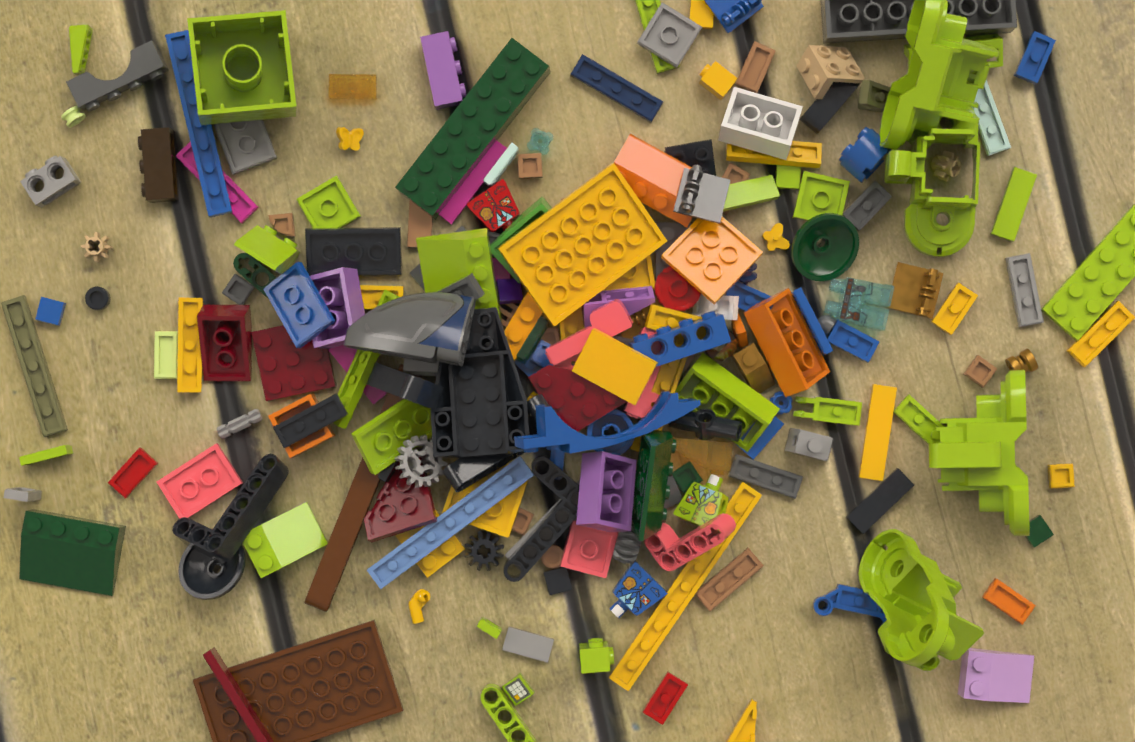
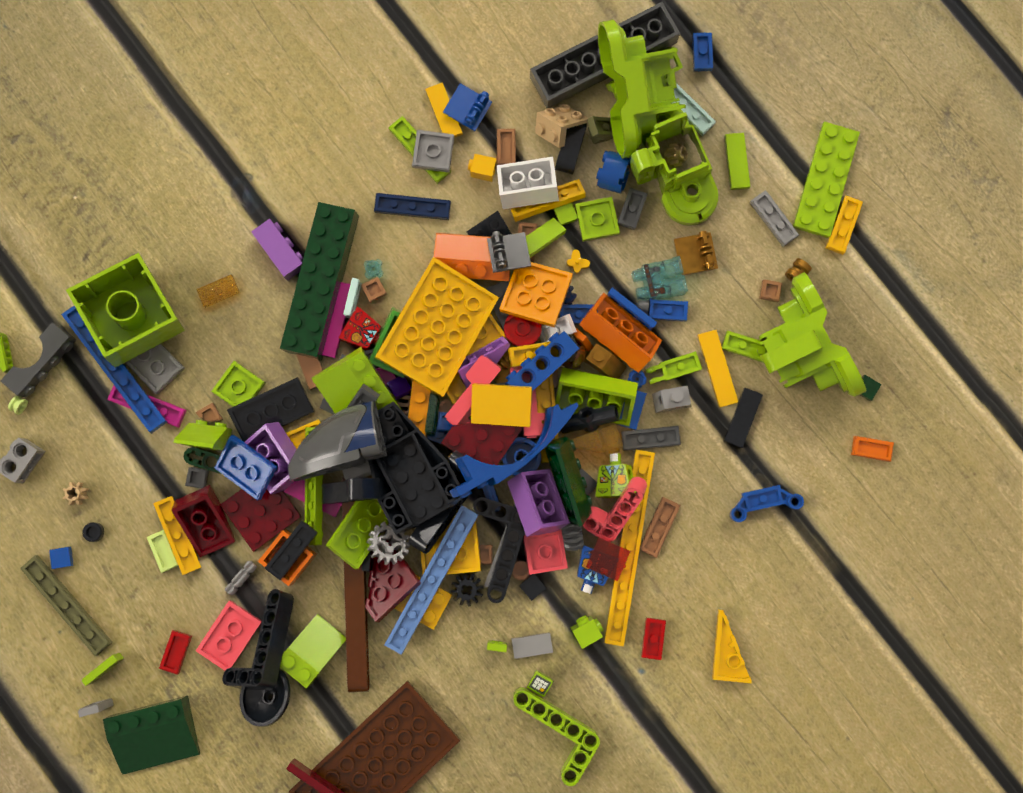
camera: 20 degrees left, 5 degrees down
dark brown brick [138,127,179,203] -> none
yellow piece [336,127,364,151] -> none
yellow arm [408,589,431,624] -> none
dark green tile [672,461,703,494] -> none
dark green dish [791,213,859,281] -> none
lime piece [859,529,984,671] -> none
yellow plate [931,282,978,335] -> none
lavender slope [958,648,1034,703] -> none
yellow tile [1047,463,1075,489] -> none
none -> clear red piece [586,537,630,581]

